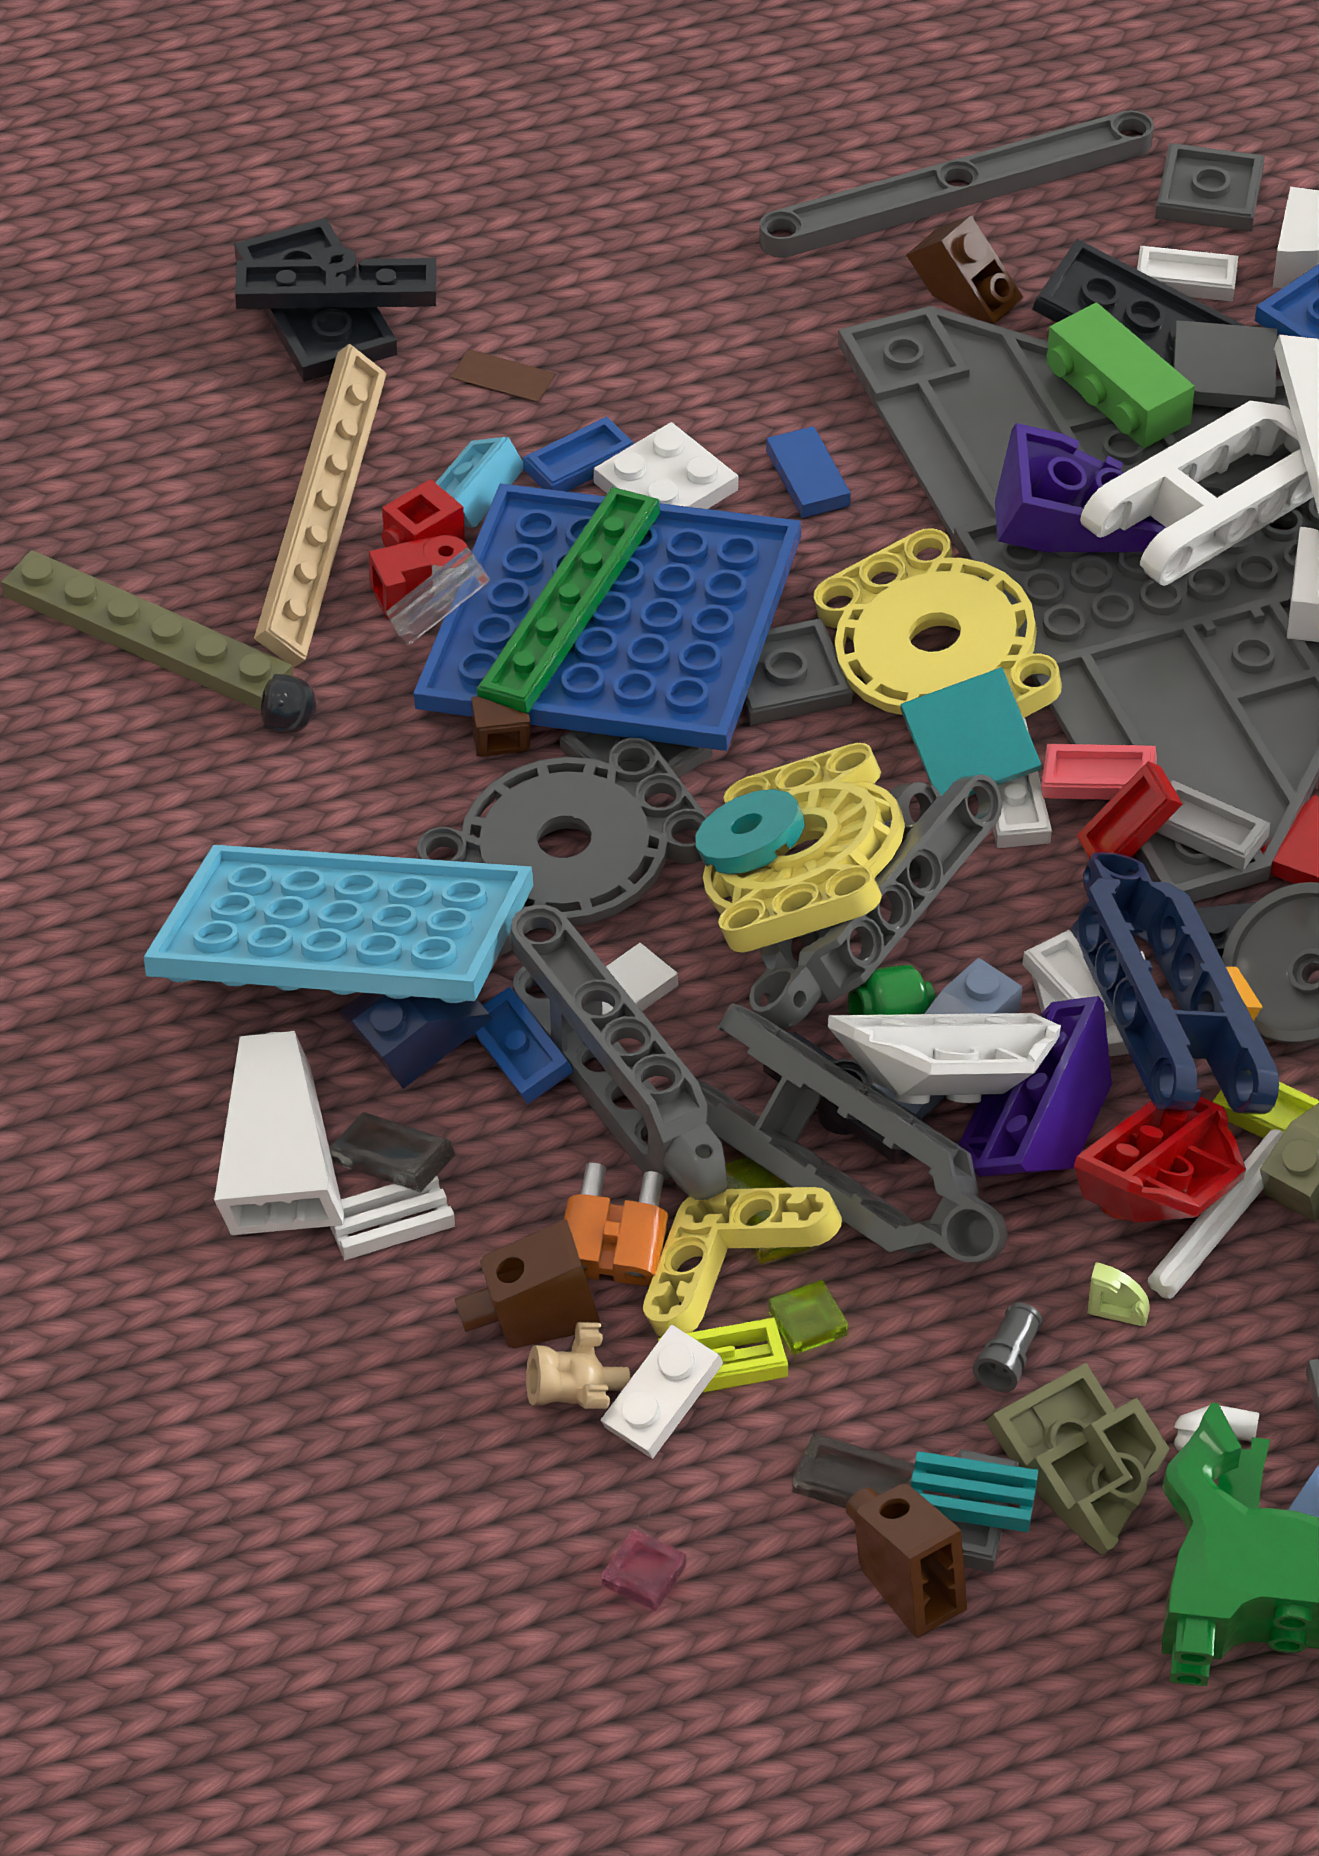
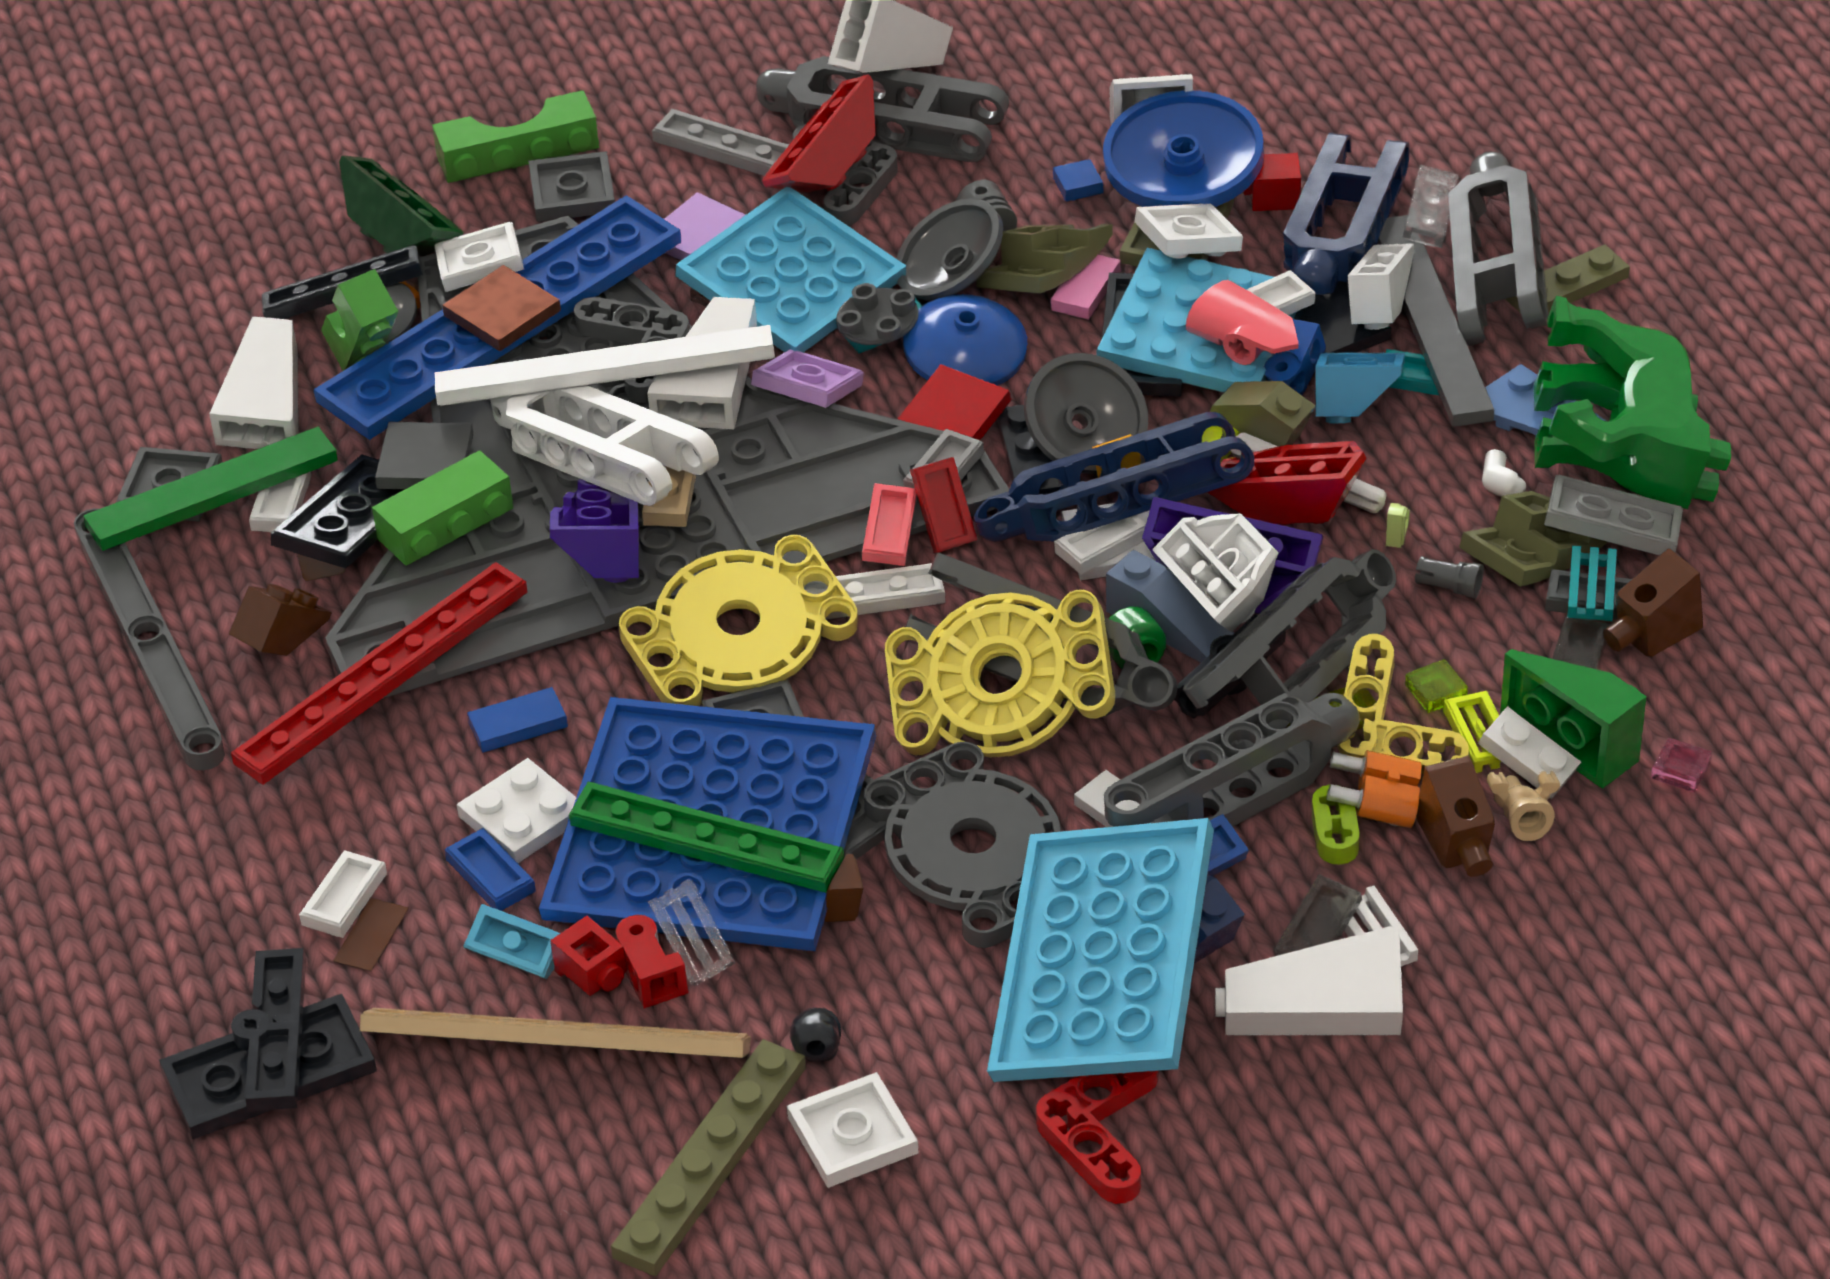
camera: 90 degrees left, 5 degrees down
teal tile [695,789,805,874] -> none
teal tile [900,667,1041,796] -> none
none -> green tile [83,426,338,551]
none -> red tile [231,562,528,785]
none -> white tile [299,850,387,938]
none -> tan plate [642,465,696,527]
none -> white plate [787,1072,918,1188]
none -> red beam [1036,1071,1158,1204]
none -> lime beam [1312,785,1359,865]
none -> green slope [1500,649,1647,789]
none -> light grey tile [1544,474,1683,555]

